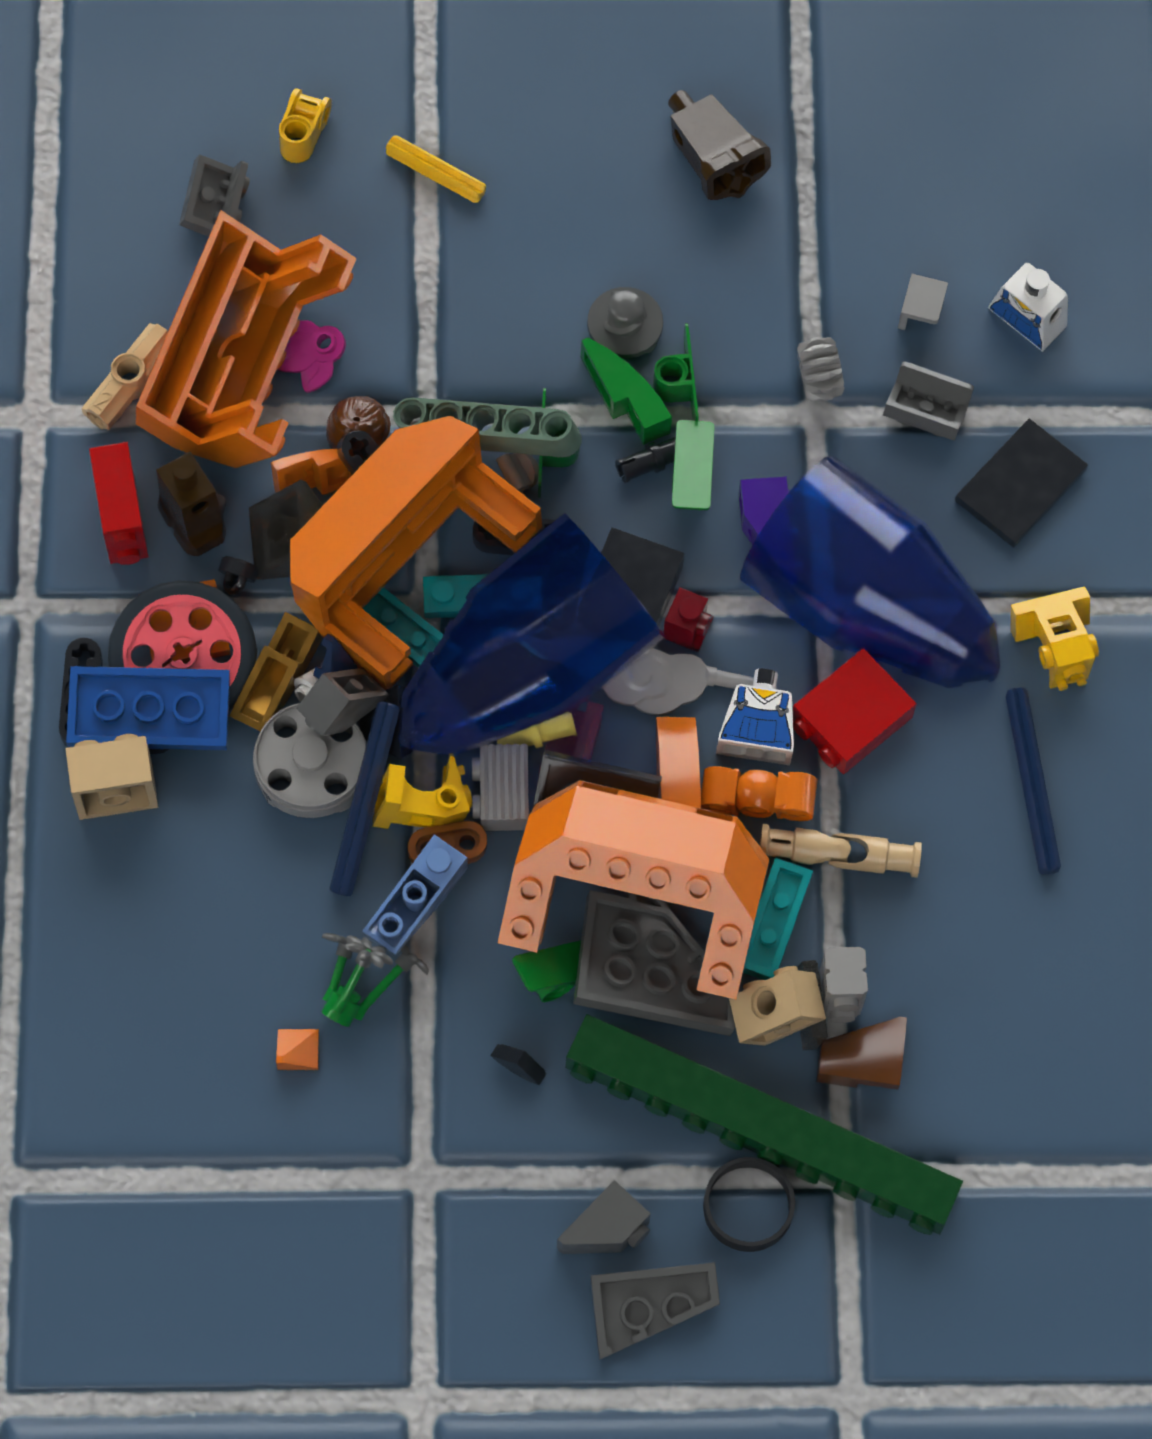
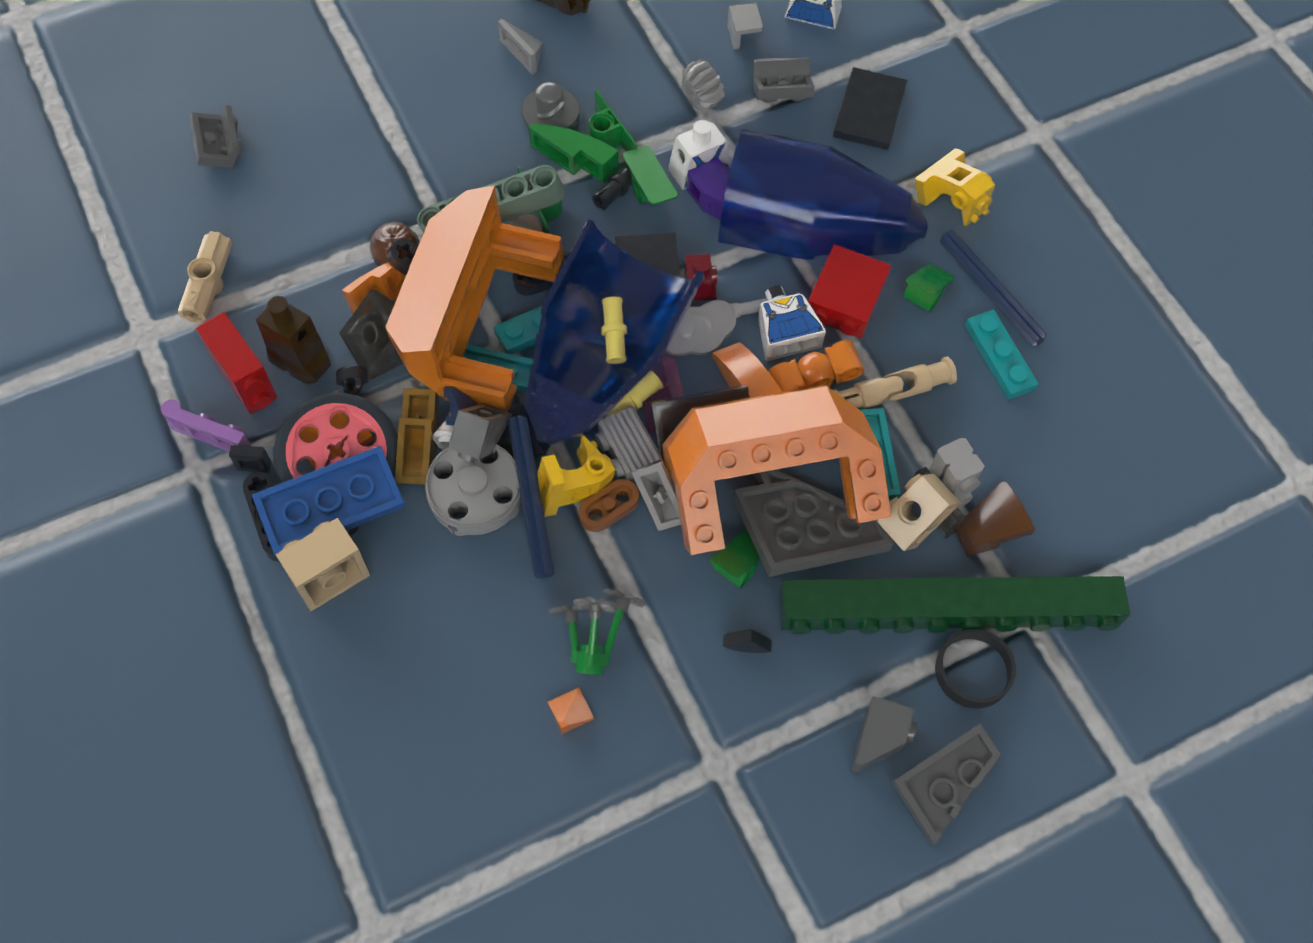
camera: 25 degrees left, 5 degrees down
orange wedge [136,210,357,468] -> none
dark pink plate [277,320,346,393] -> none
yellow piece [279,88,332,163] -> none
medium blue slope [362,834,468,955] -> none
yellow axle [386,135,486,203] -> none
none -> medium lavender plate [161,399,251,452]
none -> black tile [229,445,272,473]
none -> light grey slope [498,19,543,75]
none -> light yellow pin [601,297,627,364]
none -> light grey slope [632,461,681,531]
none -> white torso [668,120,730,190]
none -> green piece [903,263,955,313]
none -> teal plate [964,309,1038,400]

